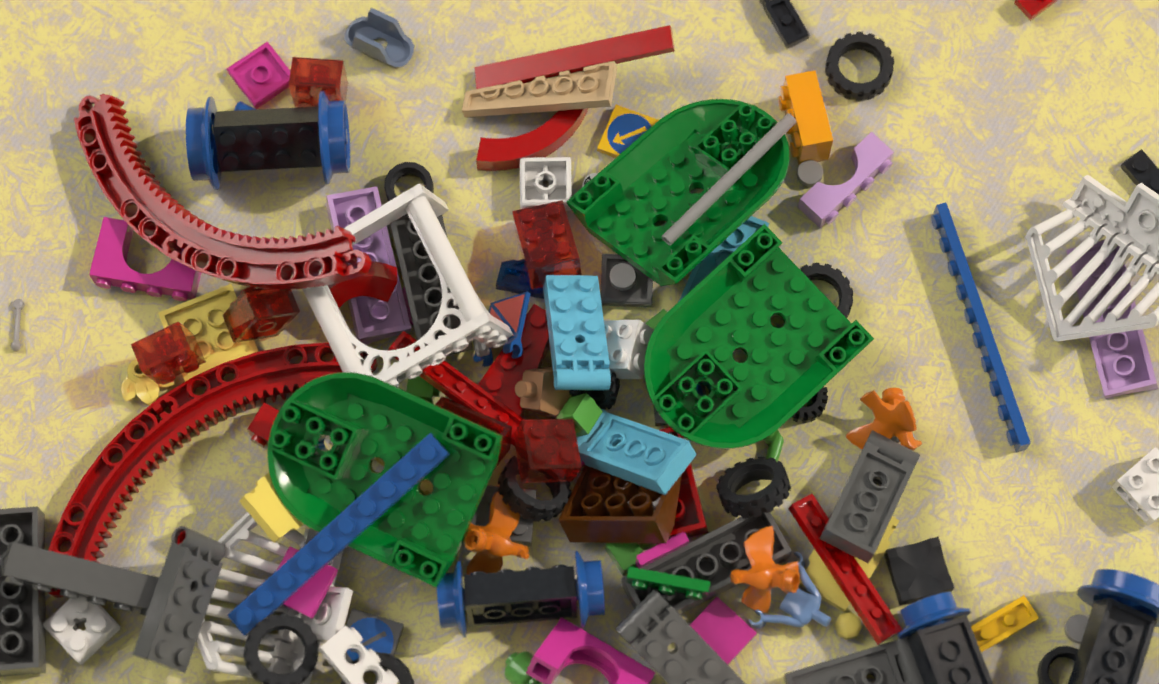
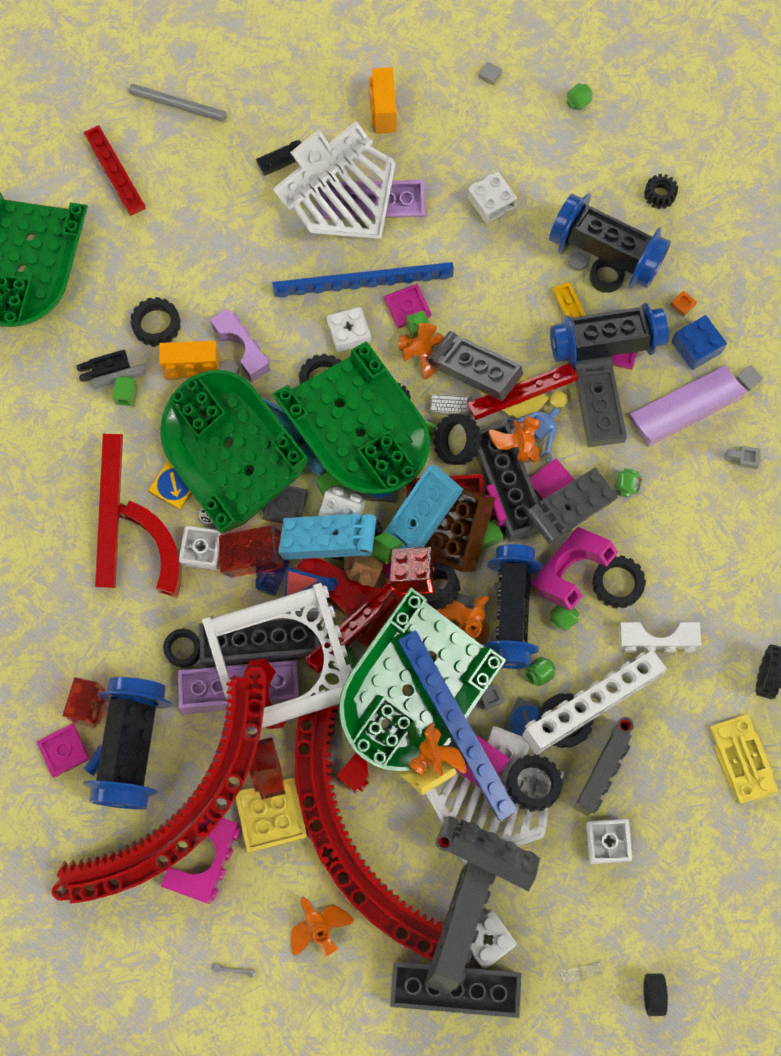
camera: 80 degrees left, 0 degrees up
light yellow plate [121,358,174,405] -> none
clear red brick [131,321,206,385] -> none
sand blue piece [344,8,414,67] -> none
tan wing [462,61,617,118] -> none
light grey tile [610,263,636,291] -> none
green plate [626,567,710,600] -> none
light grey piece [662,113,796,245] -> none
black brick [884,536,954,606] -> none
none -> light grey axle [91,364,146,389]
none -> bright green brick [112,376,138,407]
none -> orange animal [291,897,354,957]
none -> white brick [326,306,372,352]
none -> dark pink tile [384,284,431,329]
none -> bright green brick [407,310,429,338]
none -> orange animal [409,723,467,776]
none -> white tile [430,394,468,416]
none -> light grey plate [481,683,505,710]
none -> bright green head [525,657,555,686]

